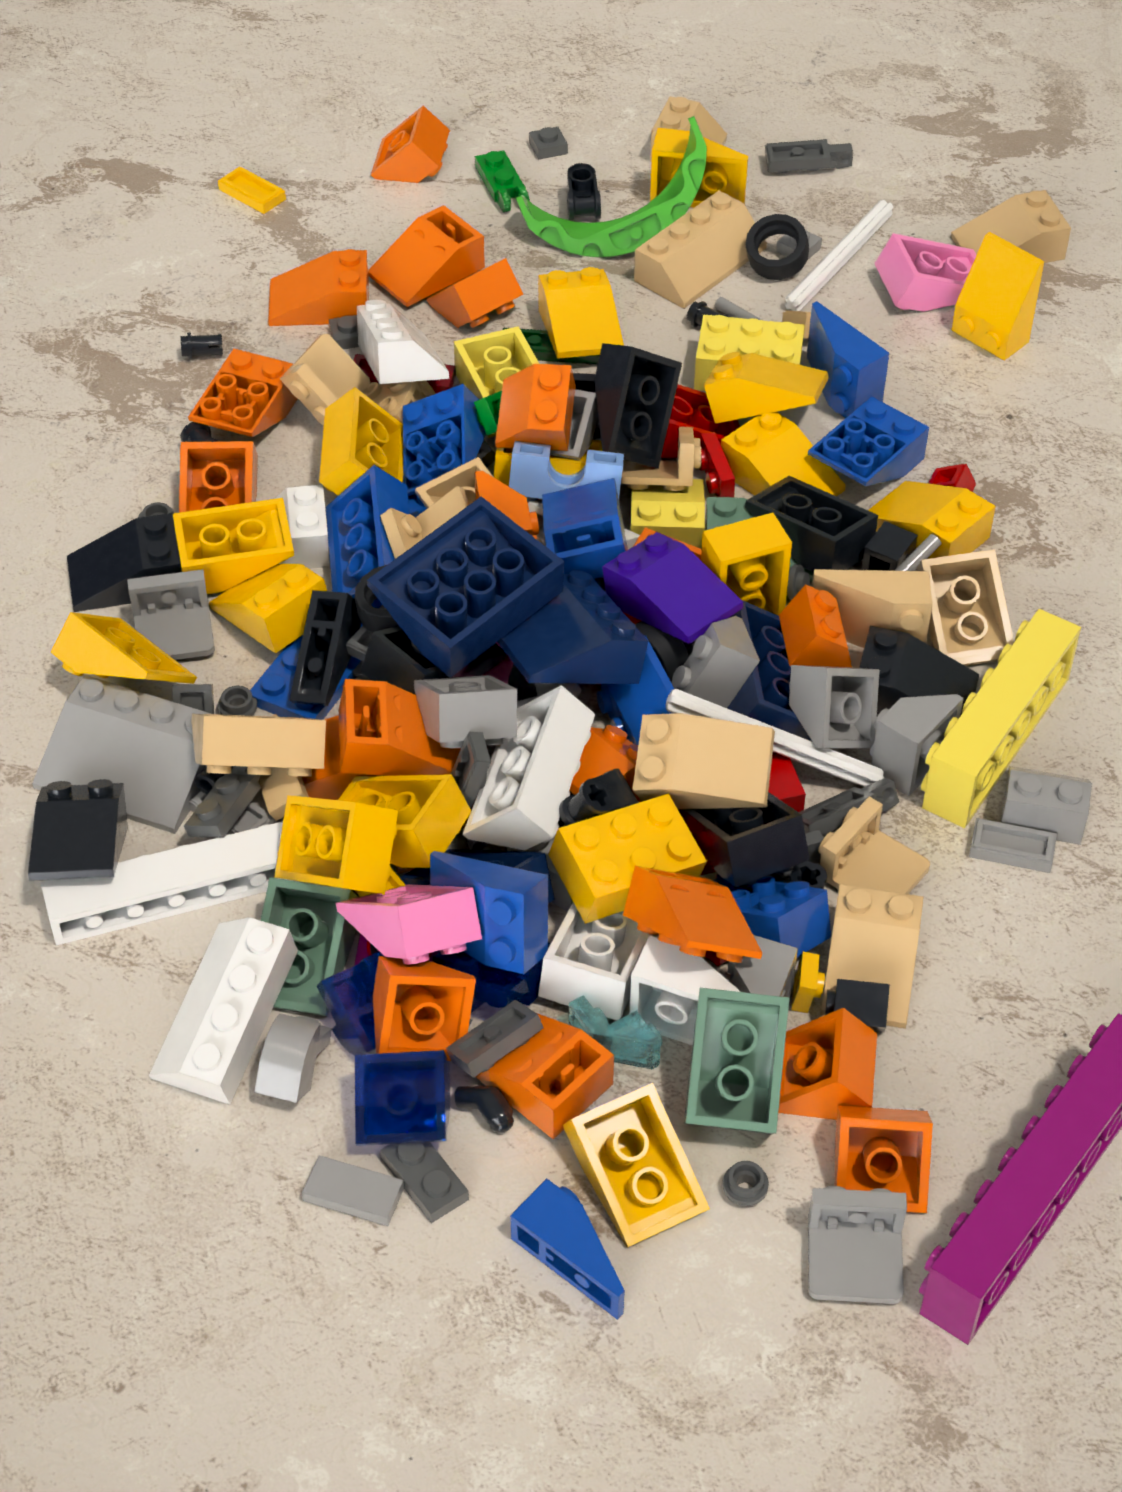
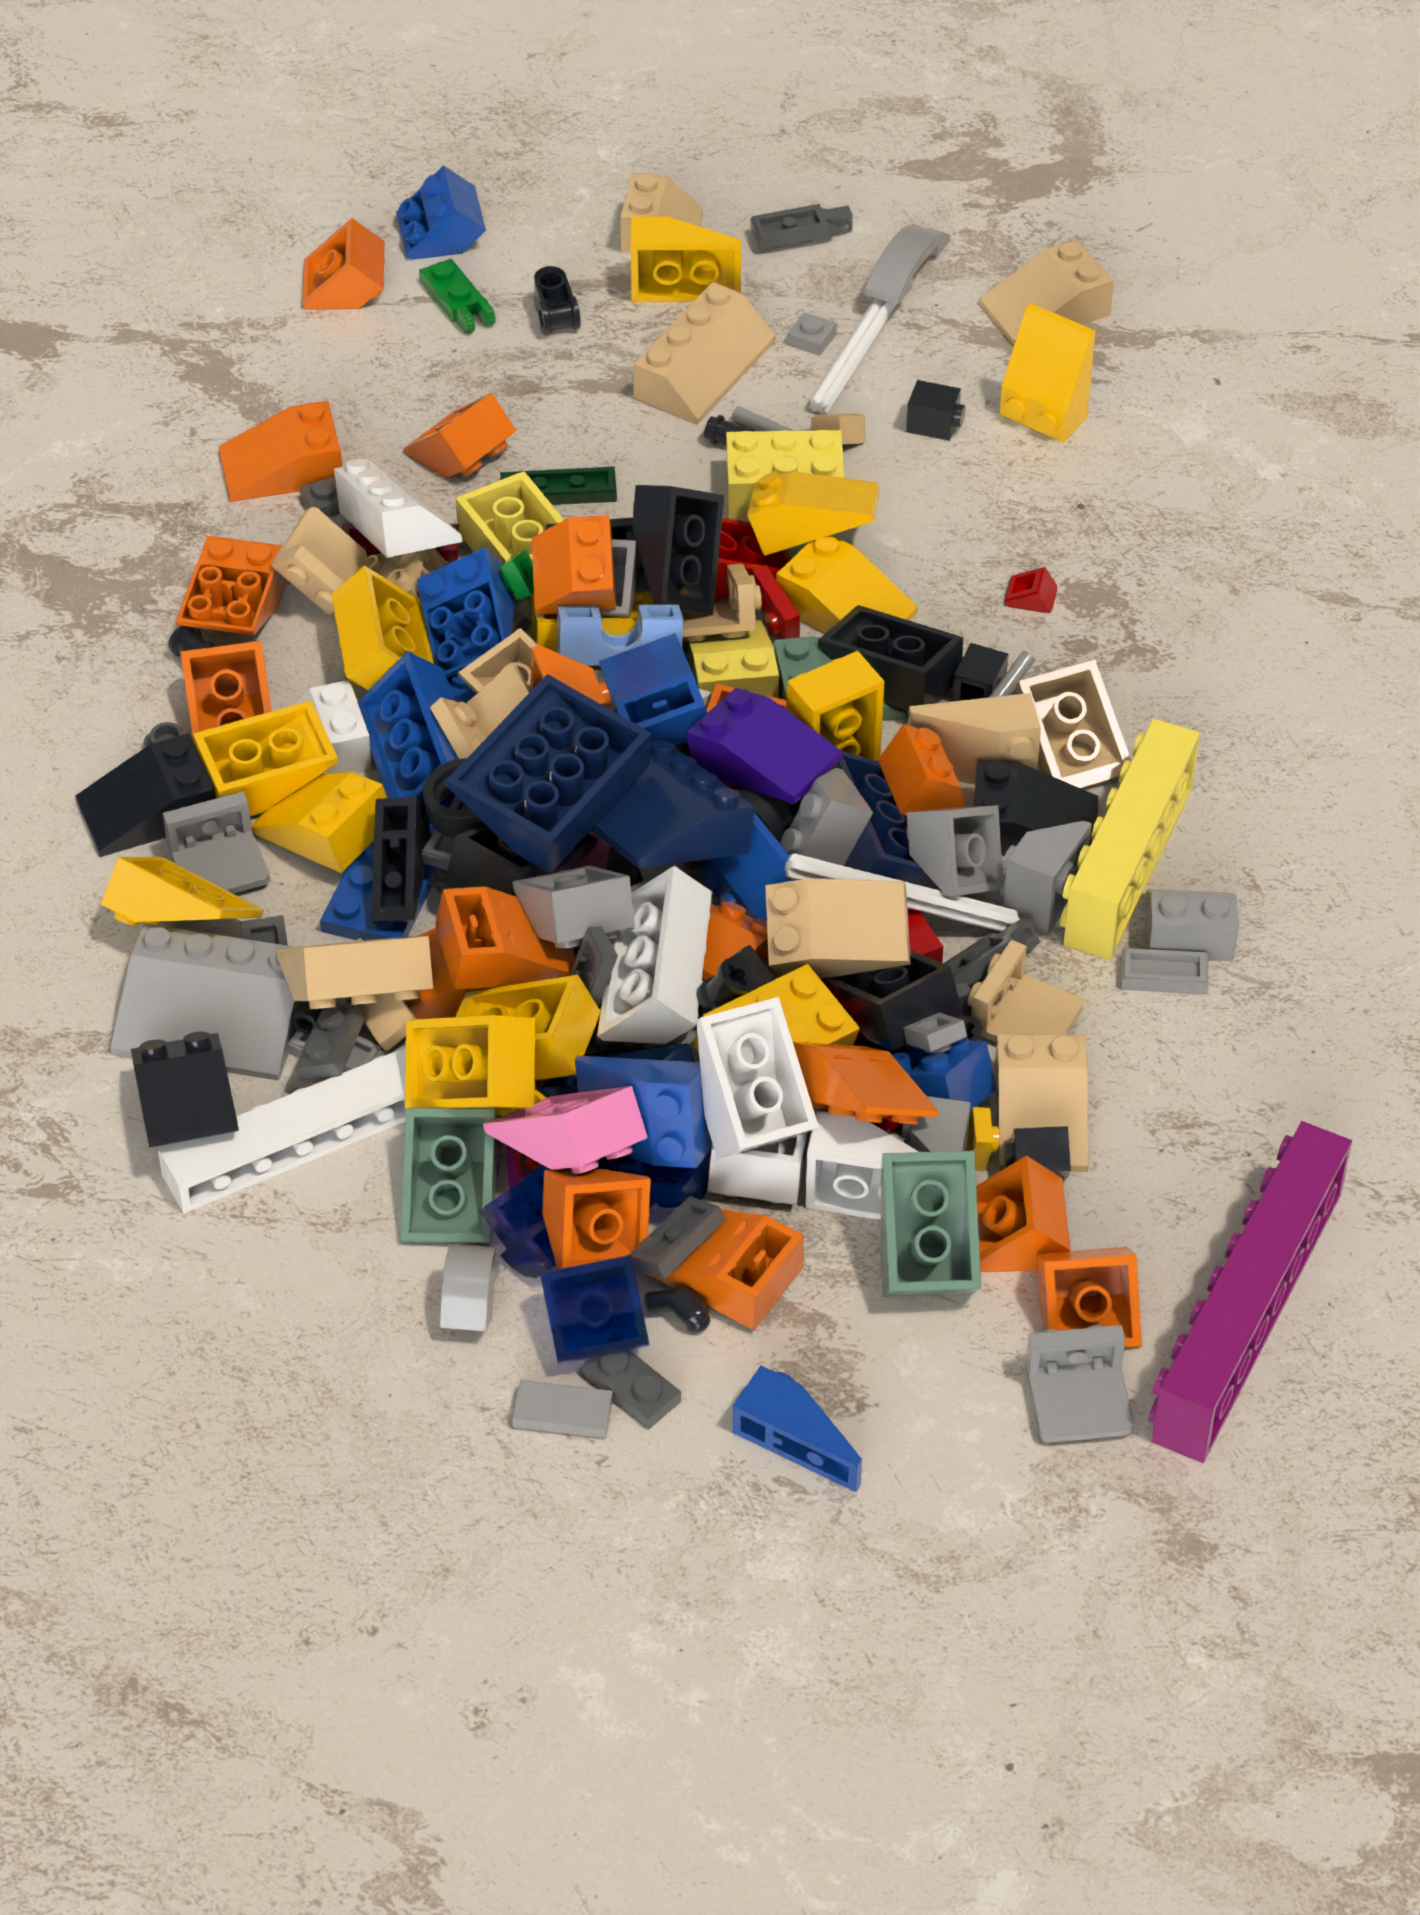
camera: 10 degrees left, 0 degrees up
white slope [149,917,298,1104] -> none
black pin [180,332,223,359] -> none
yellow tile [218,166,286,214] -> none
dark grey plate [218,685,257,716] -> none
orange slope [368,205,485,307] -> none
bright green windscreen [516,116,707,257] -> none
dark grey plate [529,127,568,160] -> none
yellow slope [538,267,624,359] -> none
yellow slope [563,1083,710,1247] -> none
clear light blue slope [569,995,662,1070] -> none
dark grey plate [723,1161,769,1206] -> none
black tyre [745,214,809,280] -> none
dark grey plate [786,564,810,600] -> none
blue slope [807,301,889,418] -> none
blue slope [808,396,929,486] -> none
yellow slope [868,481,996,559] -> none
bright pink slope [875,233,976,312] -> none
none -> blue slope [396,165,486,260]
none -> white slope [696,997,819,1159]
none -> light grey slope [864,224,950,305]
none -> light grey plate [903,1013,967,1054]
none -> black brick [906,380,966,441]

